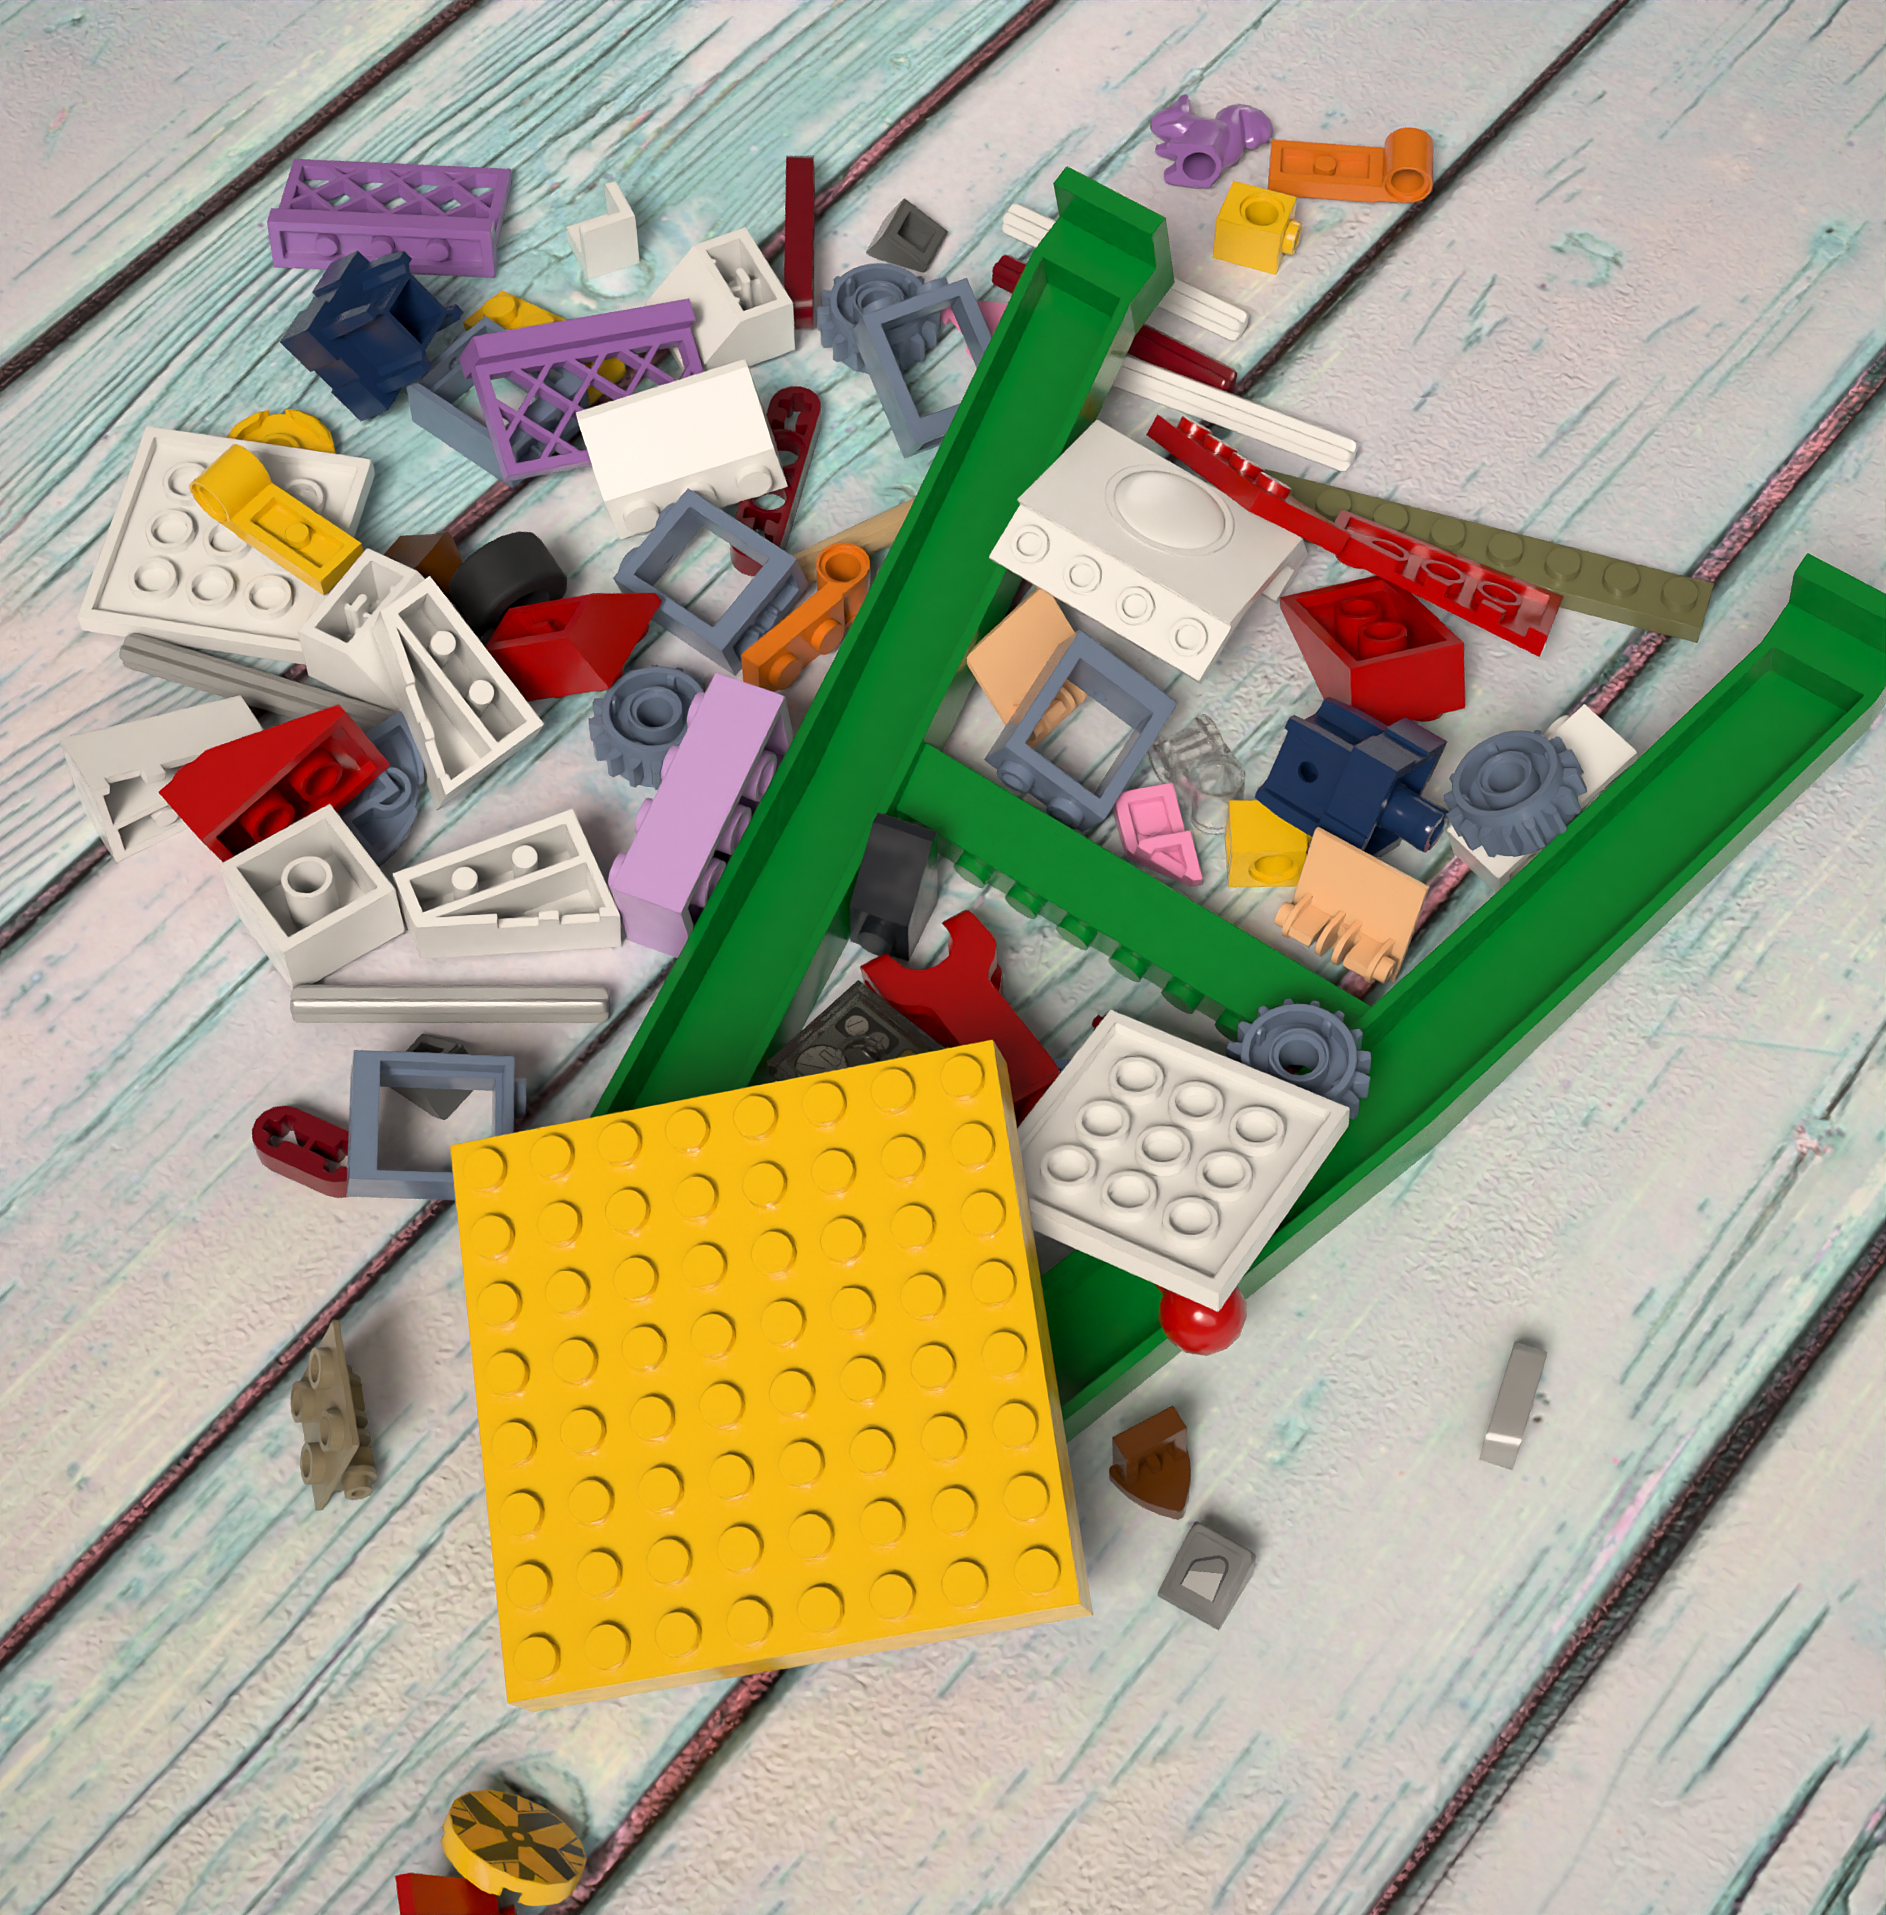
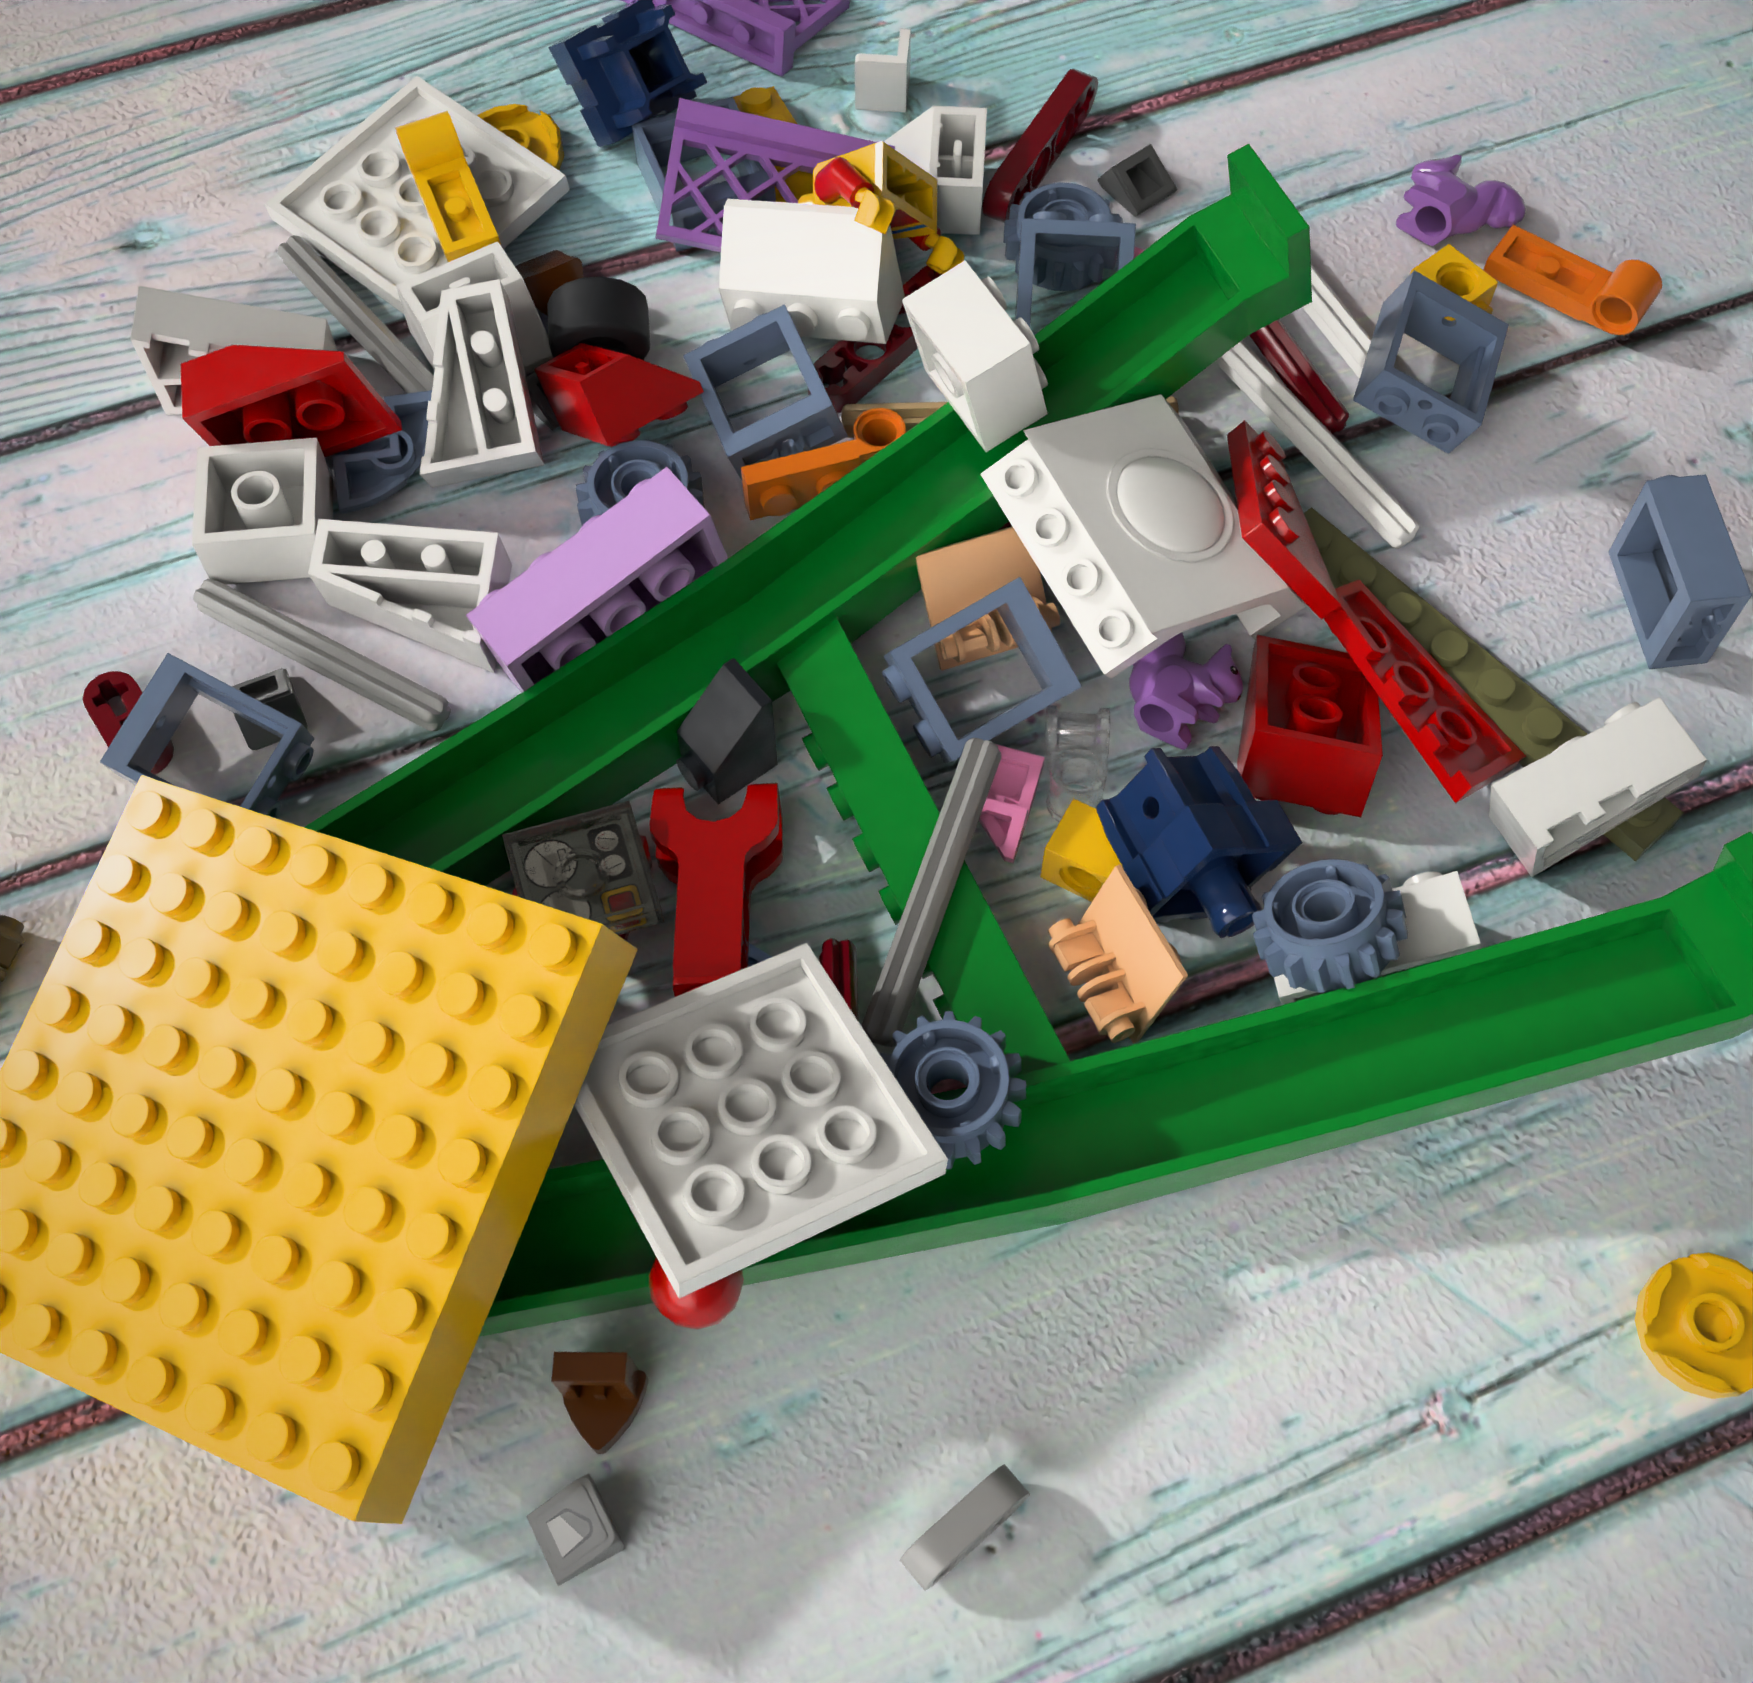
camera: 30 degrees right, 5 degrees up
none -> torso [798,141,965,275]
none -> light grey axle [861,738,1001,1047]
none -> white brick [902,260,1048,452]
none -> medium lavender animal [1129,632,1243,750]
none -> sand blue window [1353,270,1509,454]
none -> white wedge [1488,697,1707,877]
none -> sand blue window [1608,474,1752,669]

